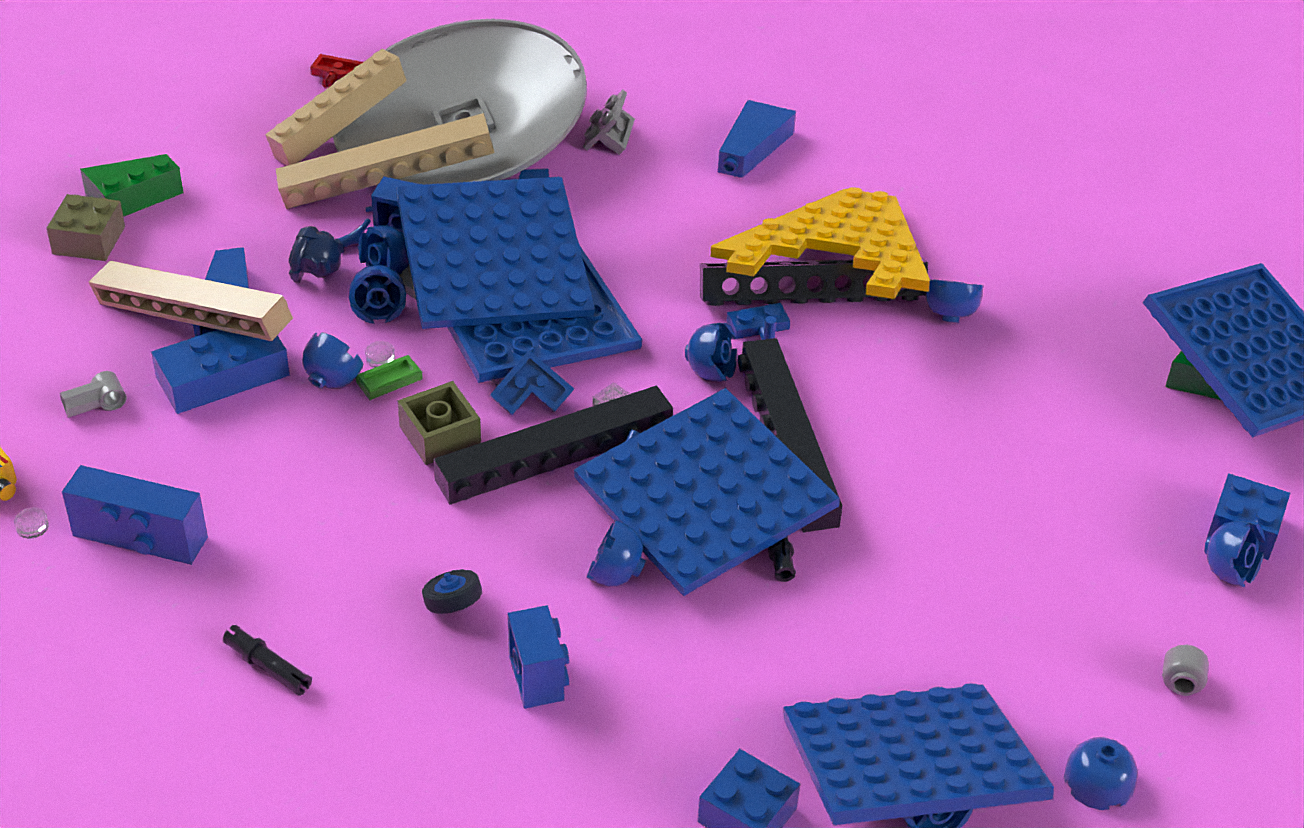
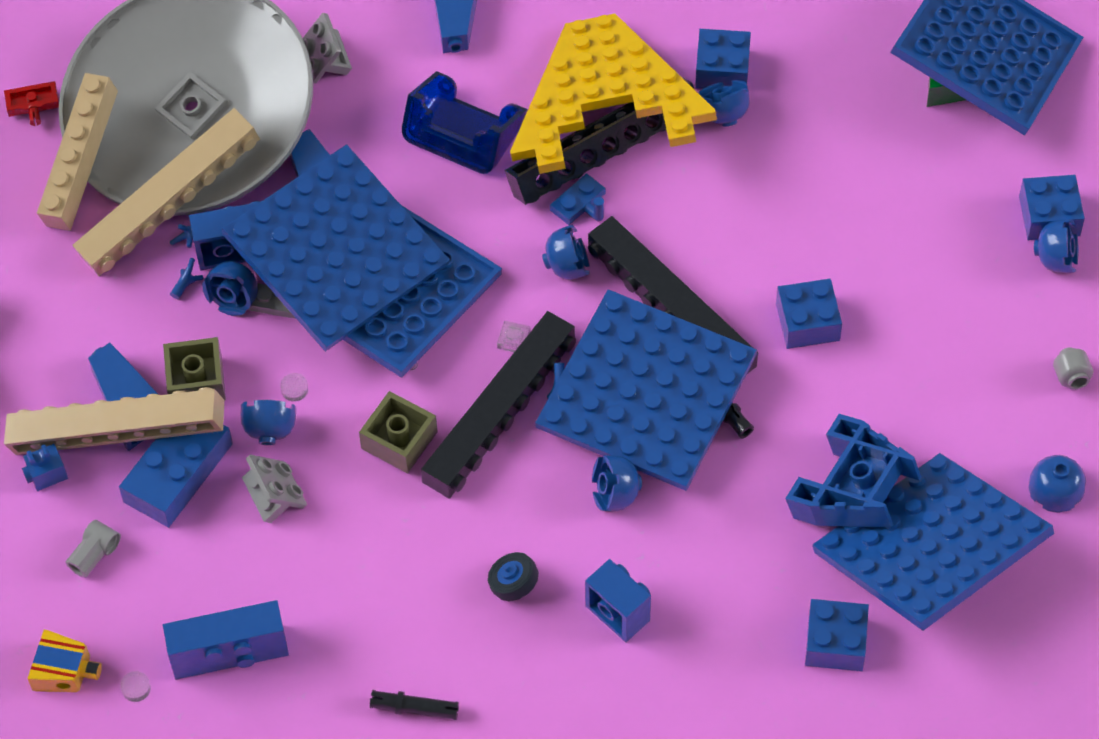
camera: 25 degrees left, 15 degrees up
dark blue helmet [288,226,345,283] -> none
blue cylinder [349,265,407,324] -> none
bright green tile [356,355,423,400] -> none
blue plate [489,350,574,415] -> none
none -> blue brick [22,444,68,491]
none -> olive brick [163,337,226,400]
none -> light grey bracket [242,455,307,523]
none -> clear blue windscreen [402,71,528,174]
none -> blue brick [695,28,751,89]
none -> blue brick [776,278,842,349]
none -> blue wedge [785,414,921,527]

